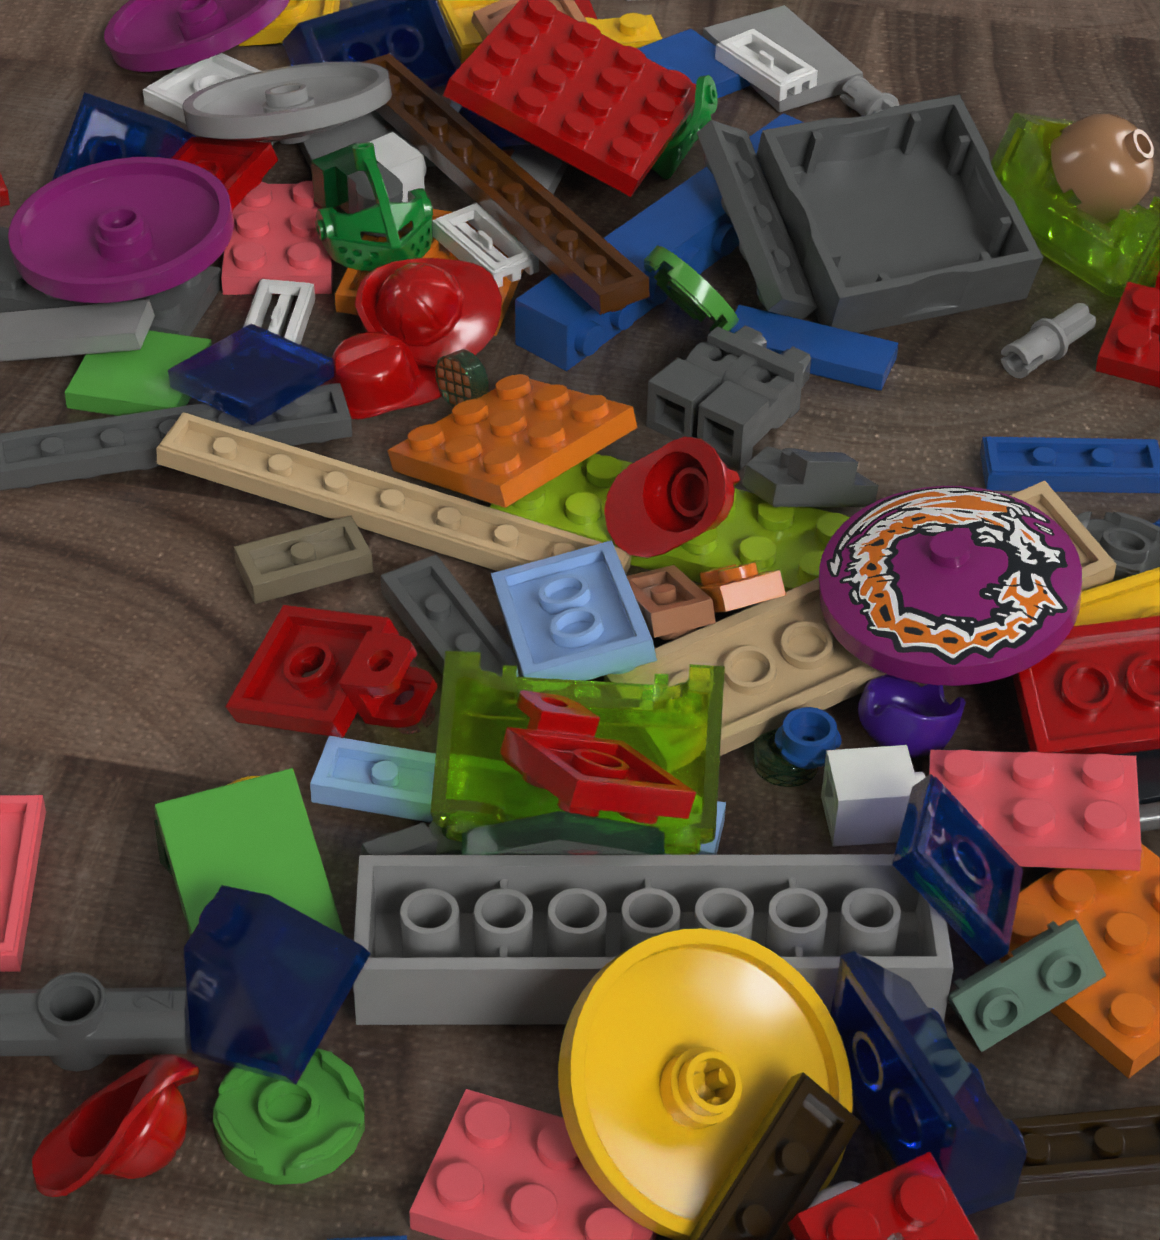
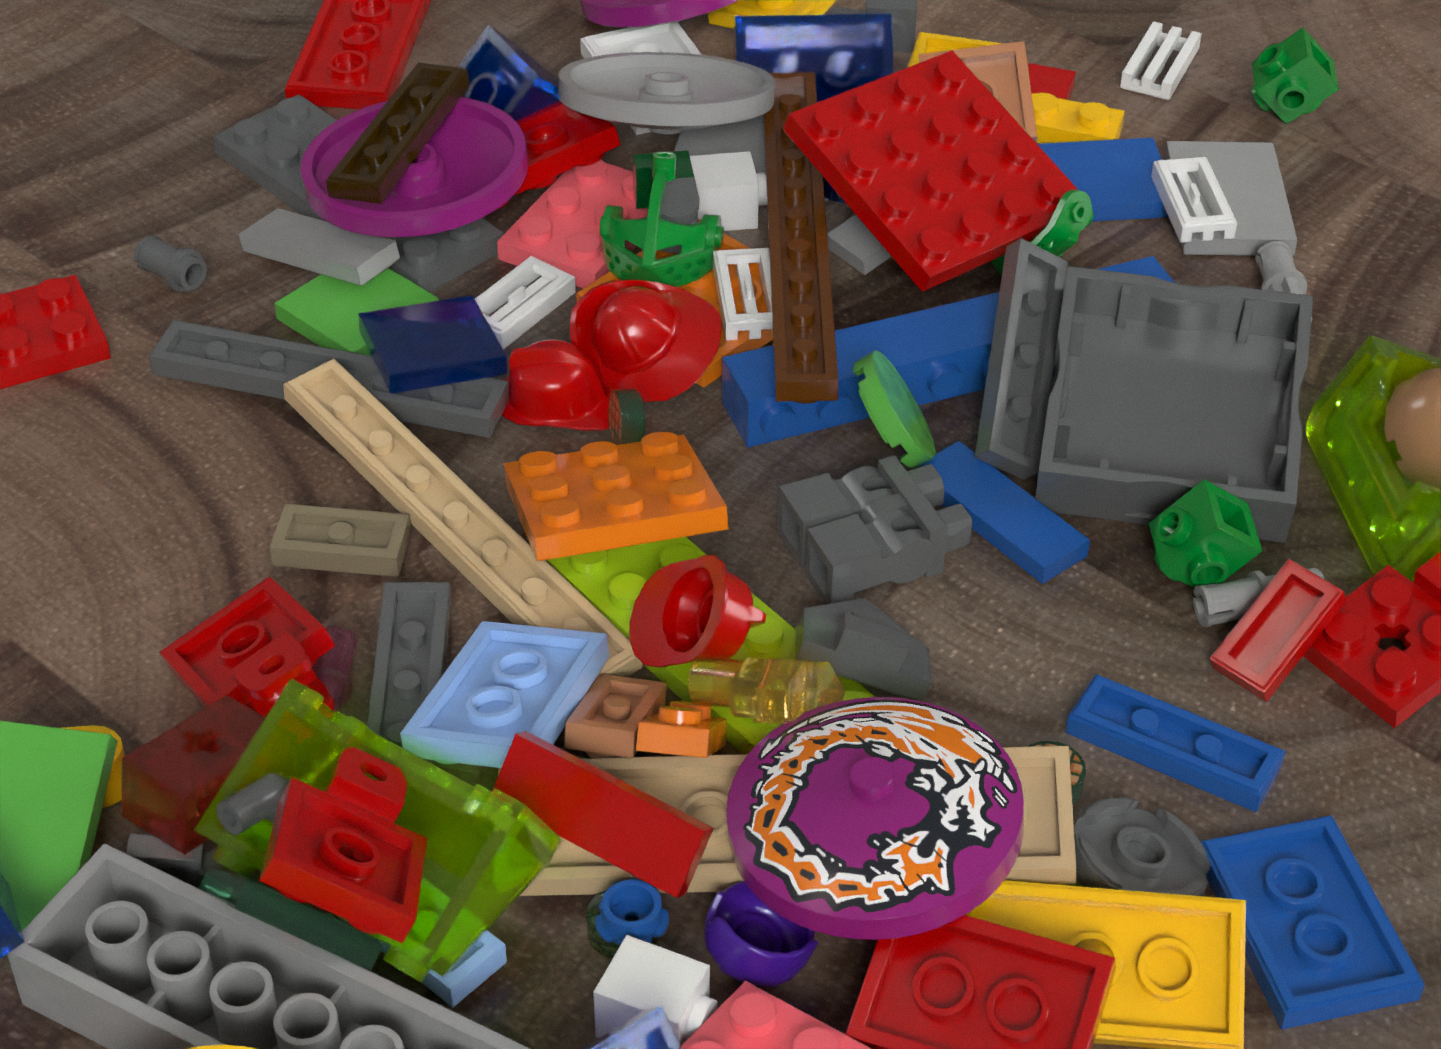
camera: 30 degrees right, 0 degrees up
none -> clear red brick [122,695,290,855]
none -> dark grey arm [217,773,290,835]
none -> dark brown tile [326,63,470,204]
none -> red tile [489,731,714,898]
none -> clear yellow piece [688,658,845,724]
none -> green brick [1149,479,1263,588]
none -> tile [1210,559,1346,702]

